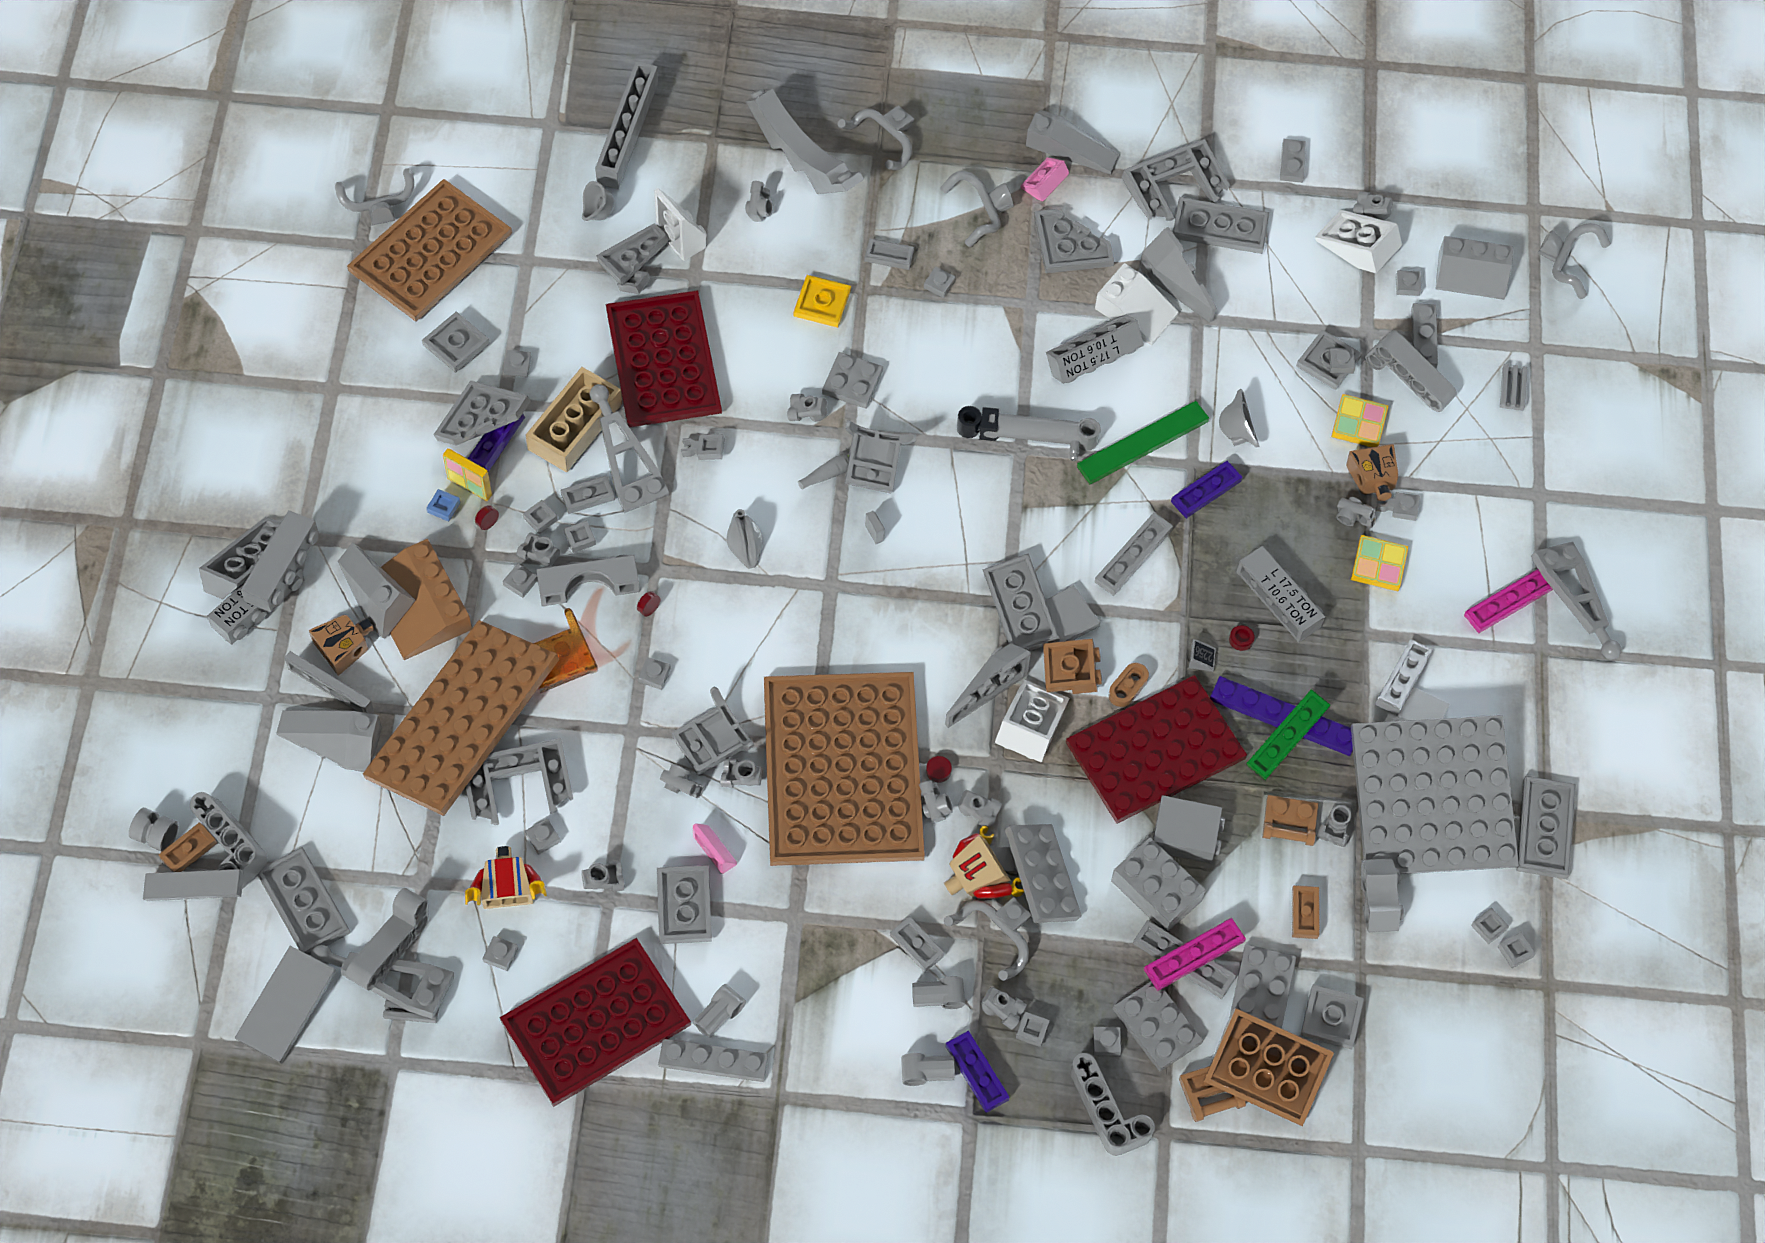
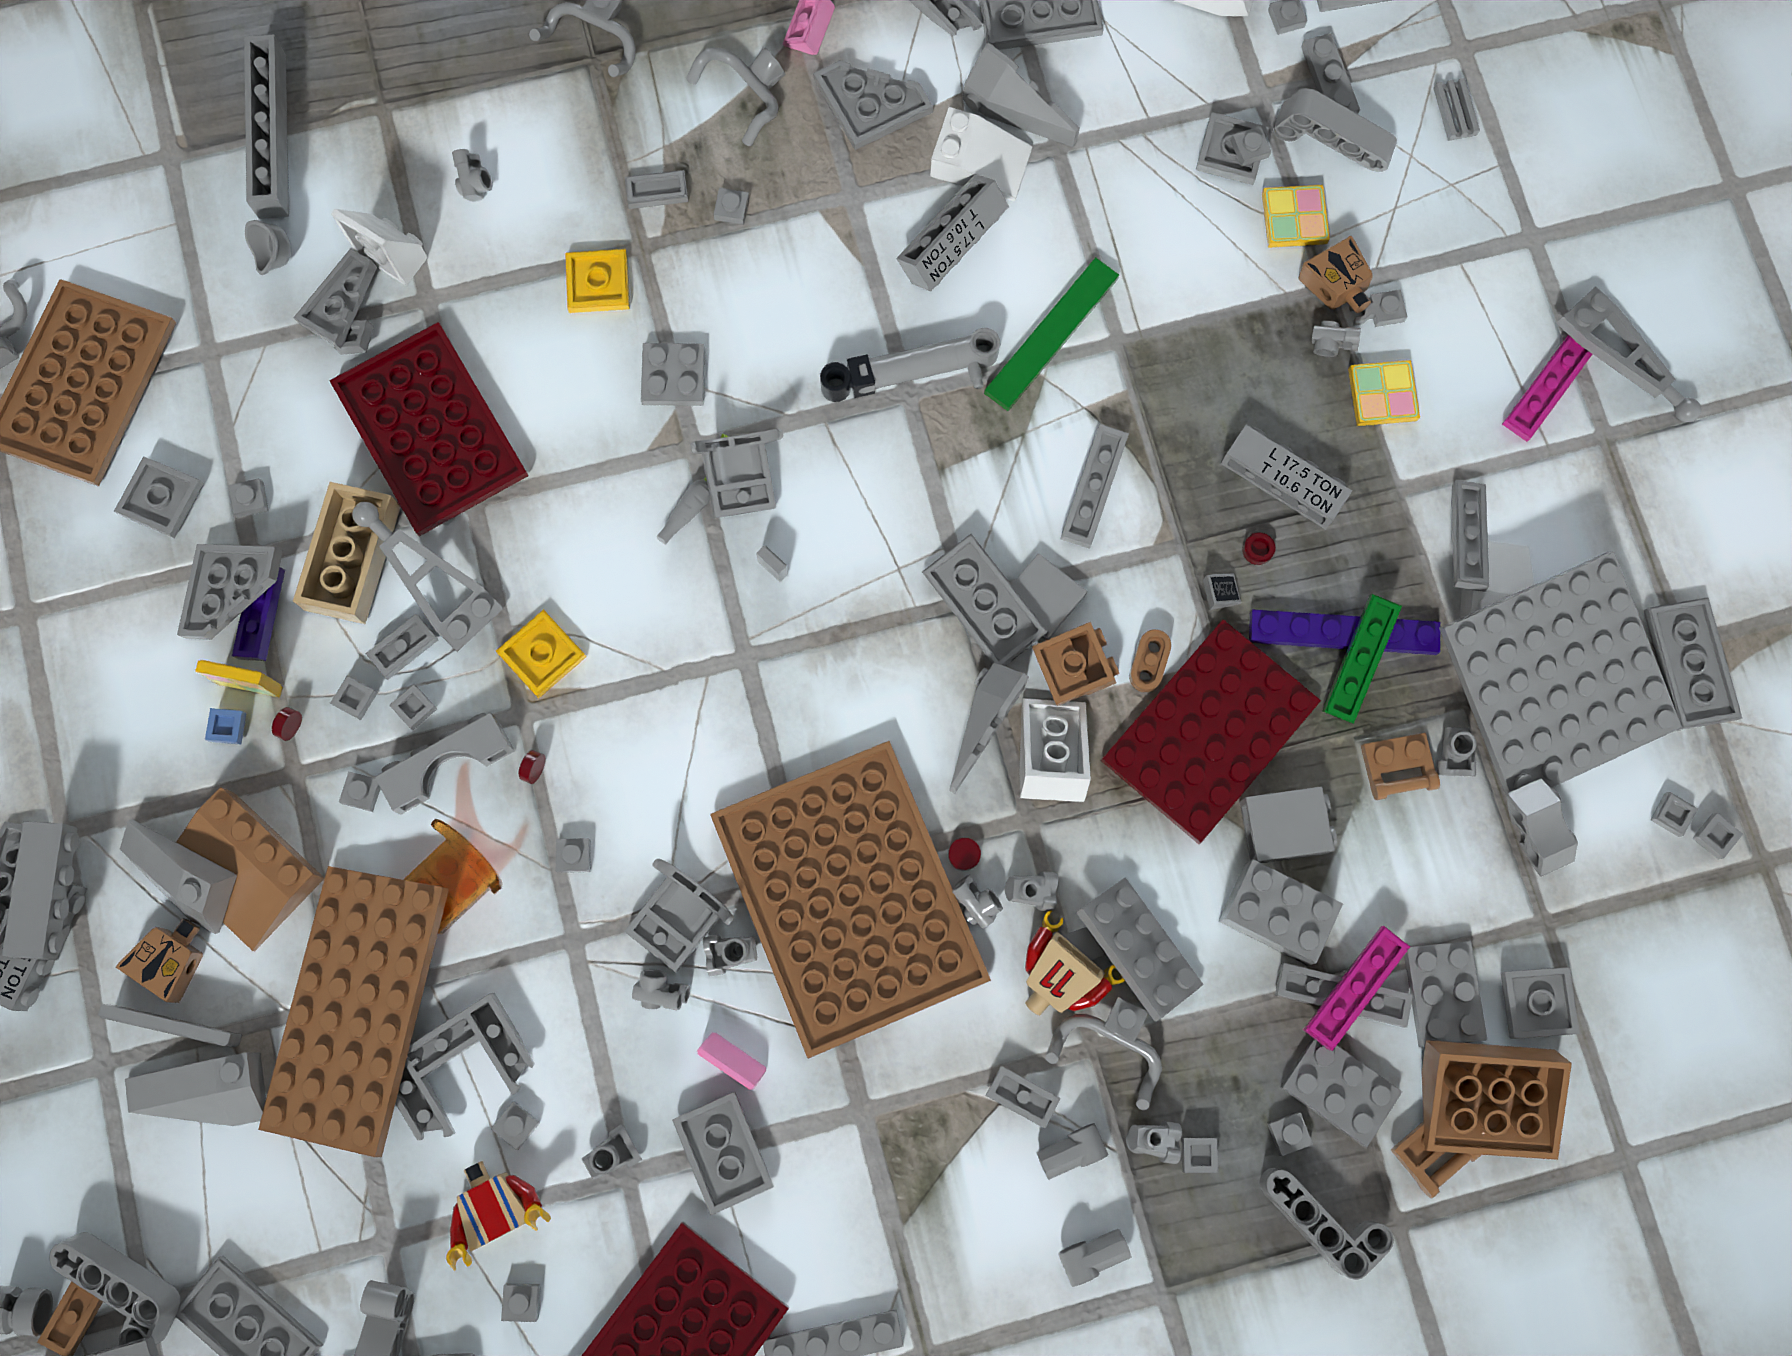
camera: 20 degrees left, 15 degrees up
light grey plate [516,532,560,565] -> none
light grey plate [681,434,725,460] -> none
light grey piece [693,984,746,1038] -> none
light grey hat [726,509,763,569] -> none
light grey arch [746,87,864,194] -> none
light grey plate [787,394,827,422] -> none
dark purple plate [945,1031,1010,1113] -> none
dark purple plate [1171,461,1242,519] -> none
light grey hat [1219,389,1260,448] -> none
medium nougat plate [1292,885,1319,939] -> none
none -> yellow tile [496,609,586,699]

